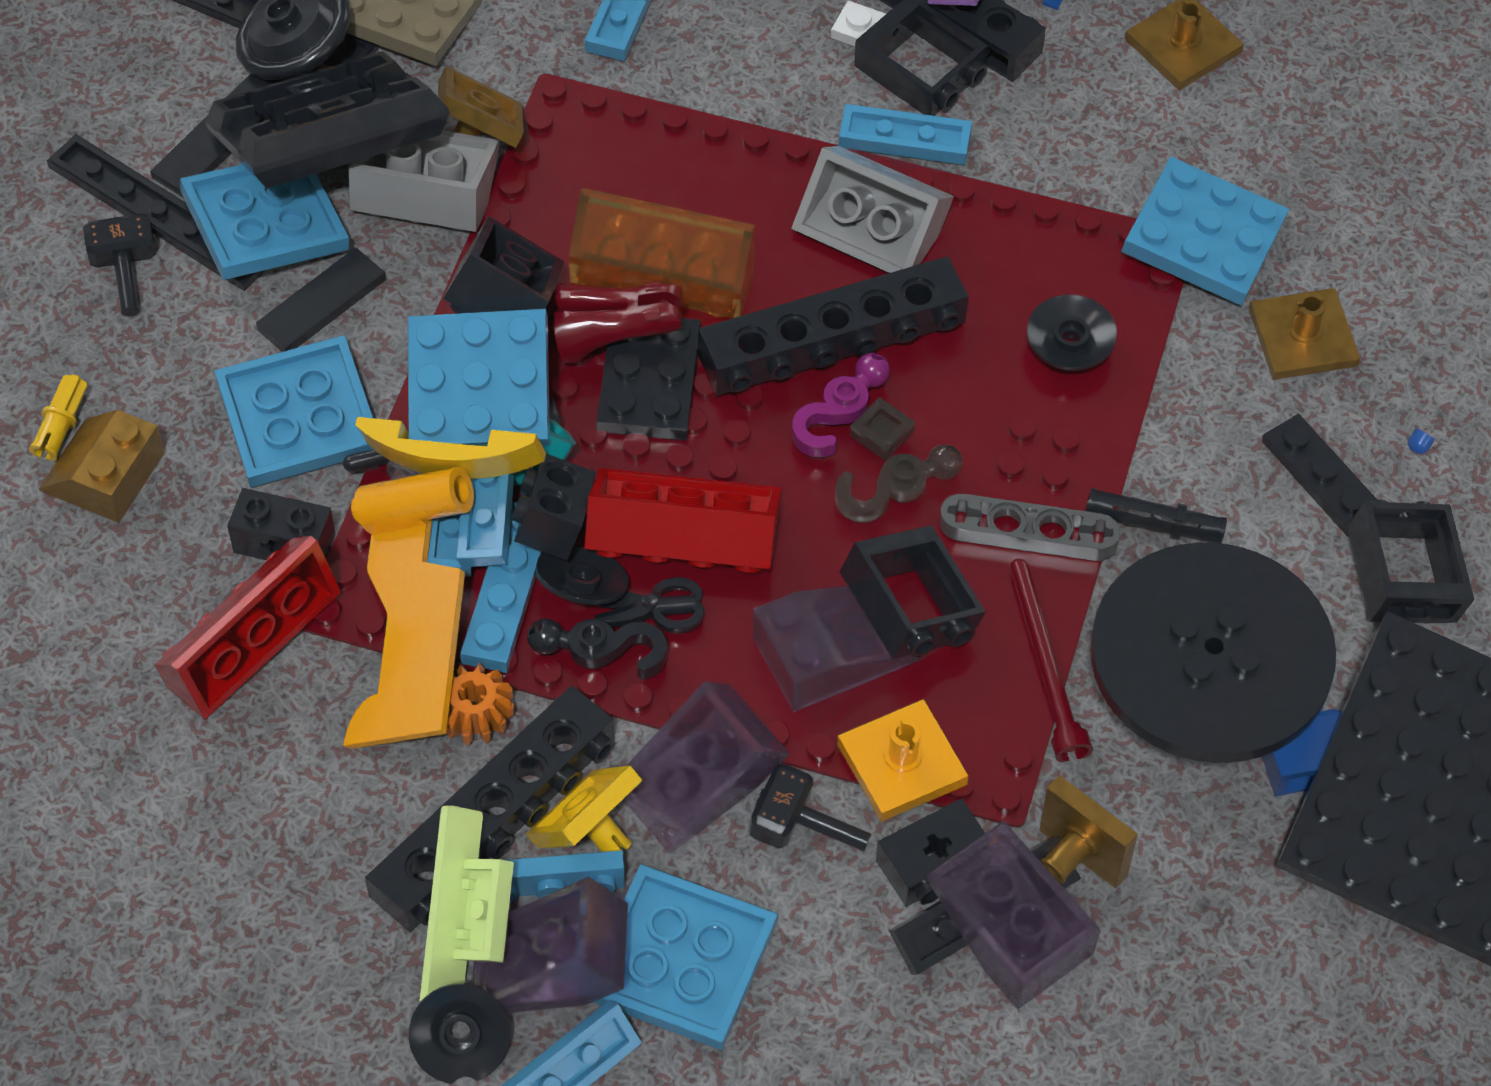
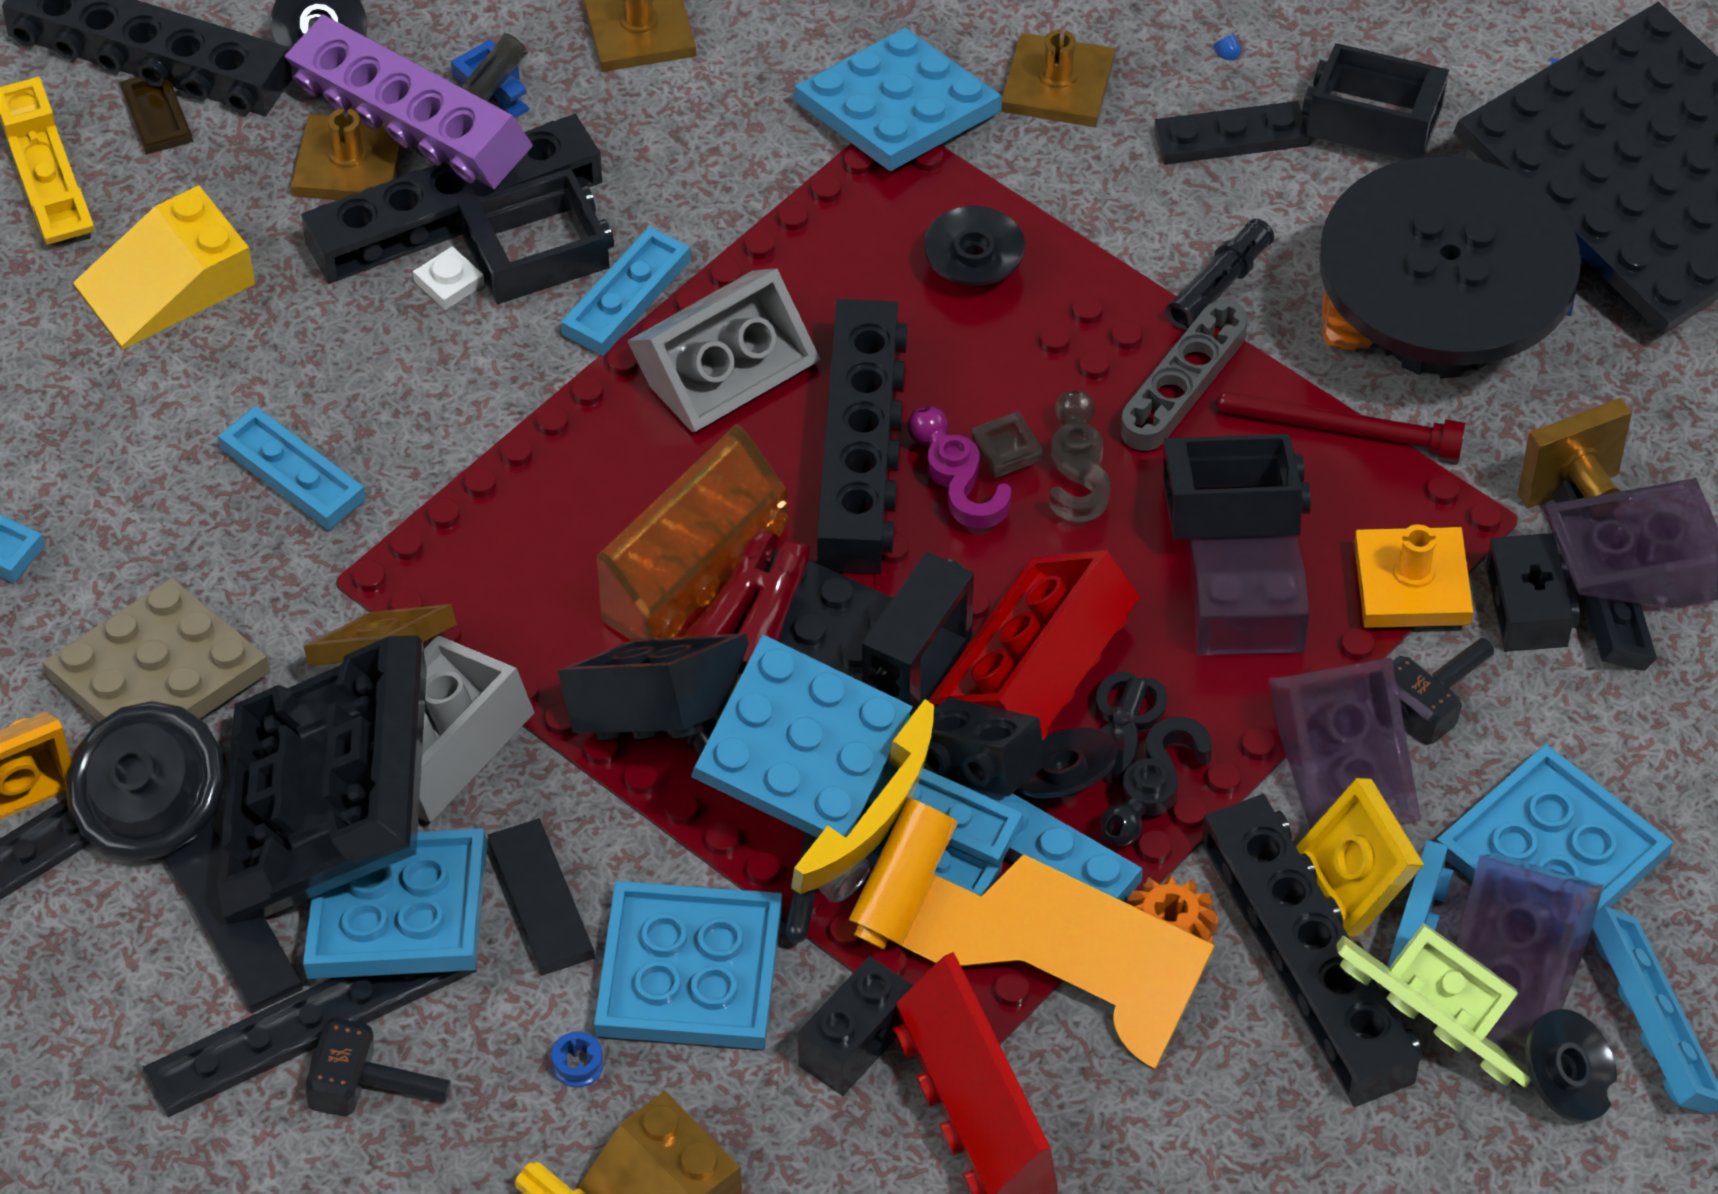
camera: 65 degrees left, 5 degrees down
none -> blue bush [551,1032,603,1088]
none -> black window [862,551,974,717]

